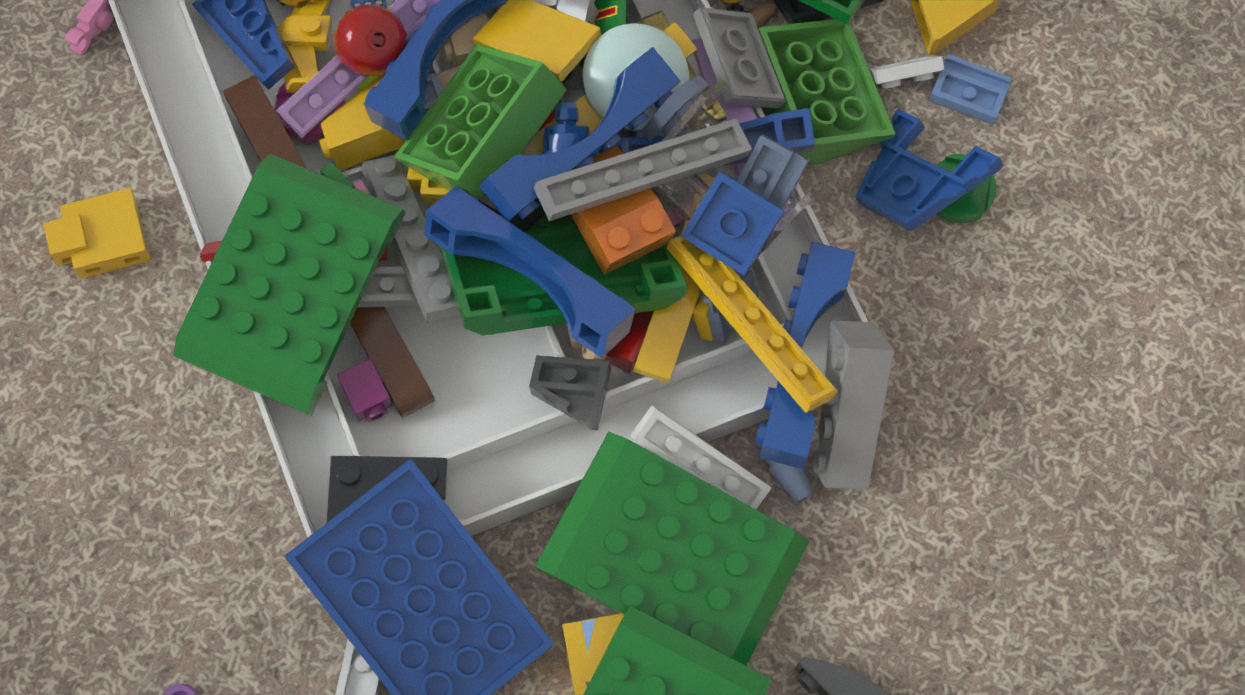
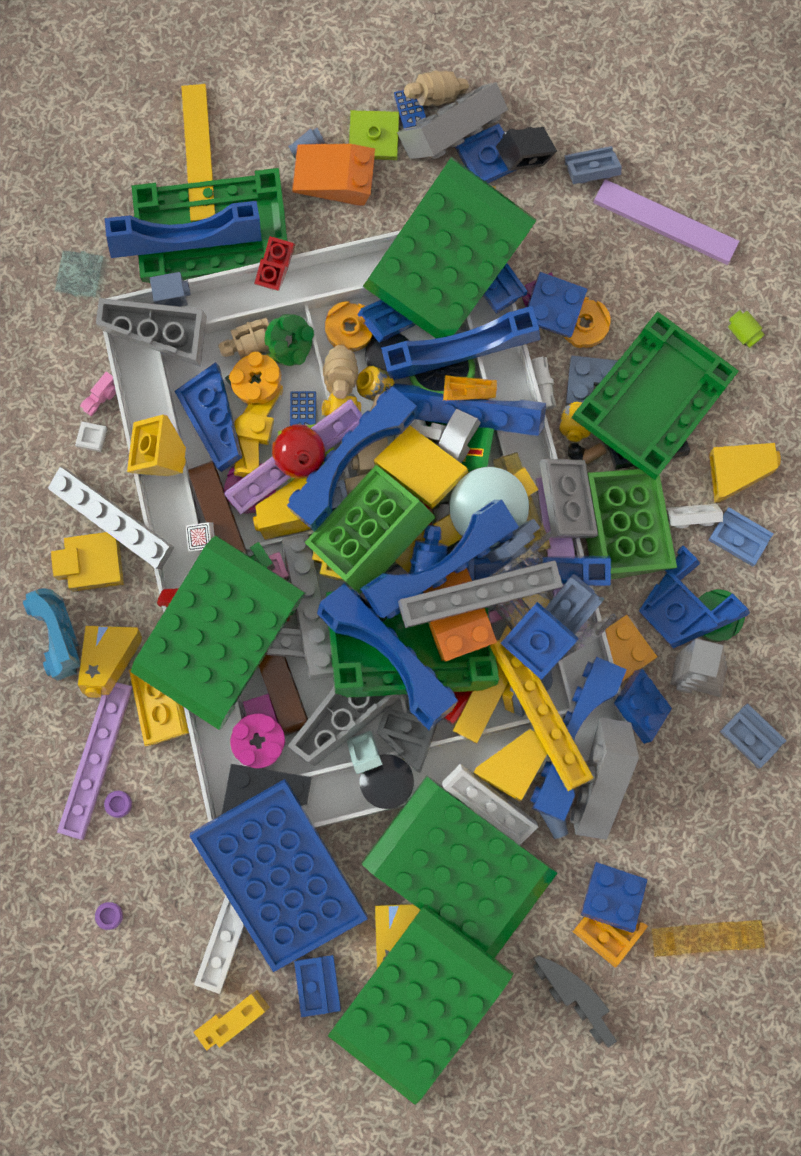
camera: 15 degrees right, 10 degrees up
none -> dark azure slope [23,588,81,681]
none -> plate [48,467,175,570]
none -> lavender tile [57,682,133,840]
none -> white tile [75,422,107,452]
none -> yellow slope [78,626,142,698]
none -> medium lavender tile [104,791,132,818]
none -> yellow slope [127,414,186,476]
none -> yellow tile [129,669,189,746]
none -> tile [186,522,214,552]
none -> dark pink plate [230,714,285,768]
none -> light grey wedge [288,687,401,766]
none -> light aqua tile [347,731,382,774]
none -> black dish [360,754,414,809]
none -> yellow slope [473,729,548,801]
none -> light orange wing [572,917,648,968]
none -> blue plate [581,862,648,933]
none -> light orange wing [605,615,657,682]
none -> blue plate [614,668,672,744]
none -> clear yellow slope [651,920,765,957]
none -> light grey wedge [670,639,727,697]
none -> sand blue plate [719,703,787,769]

